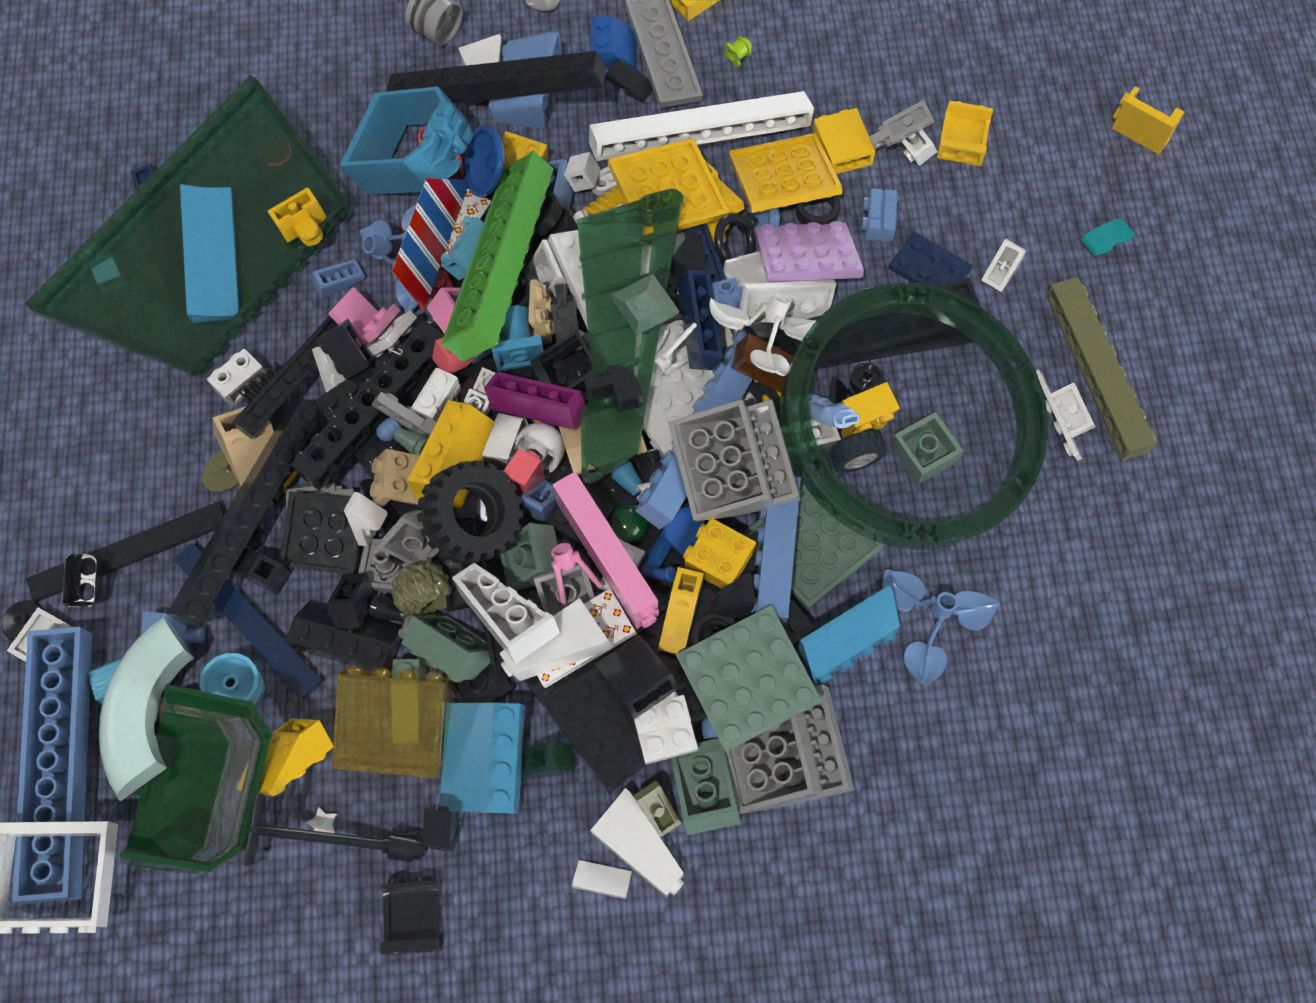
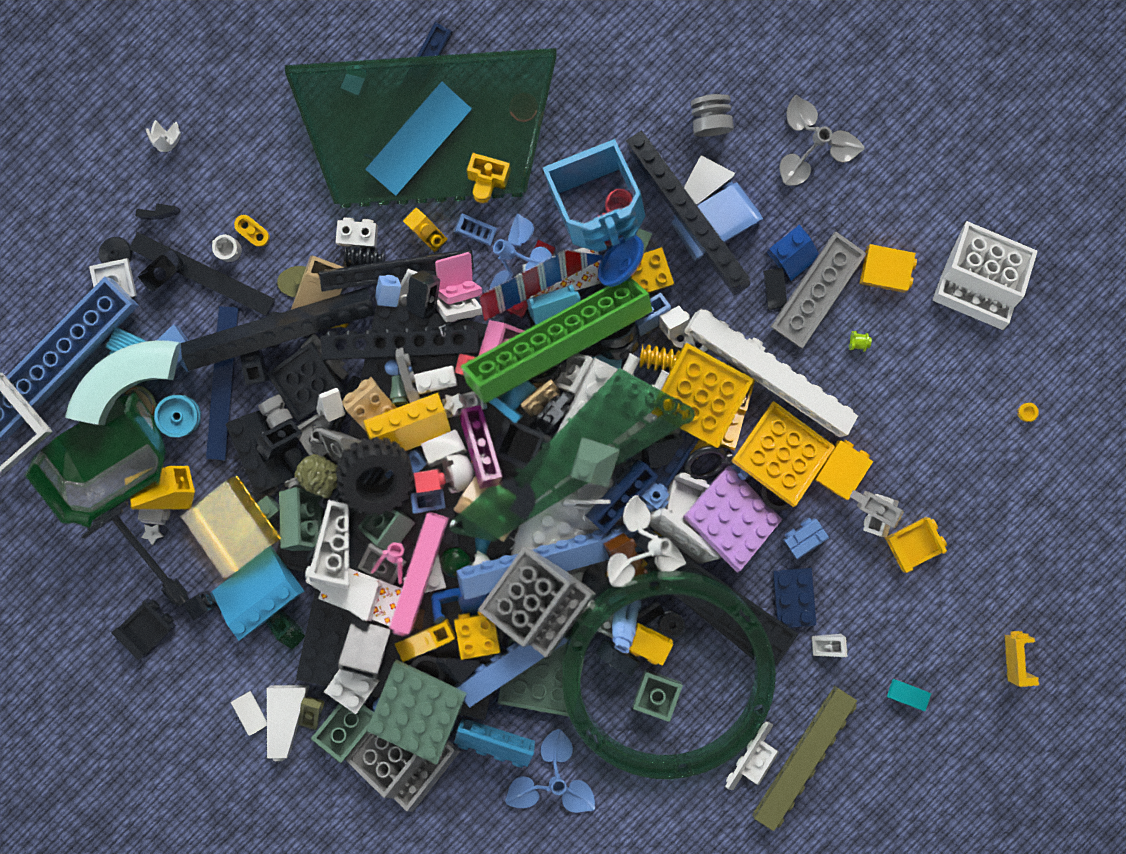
camera: 50 degrees right, 20 degrees up
none -> black slope [135,203,180,220]
none -> white brick [138,509,170,525]
none -> white piece [212,235,242,262]
none -> yellow plate [234,215,270,247]
none -> light grey wheel [258,395,293,429]
none -> light blue brick [375,275,401,307]
none -> yellow slope [403,208,448,252]
none -> white piece [444,393,465,416]

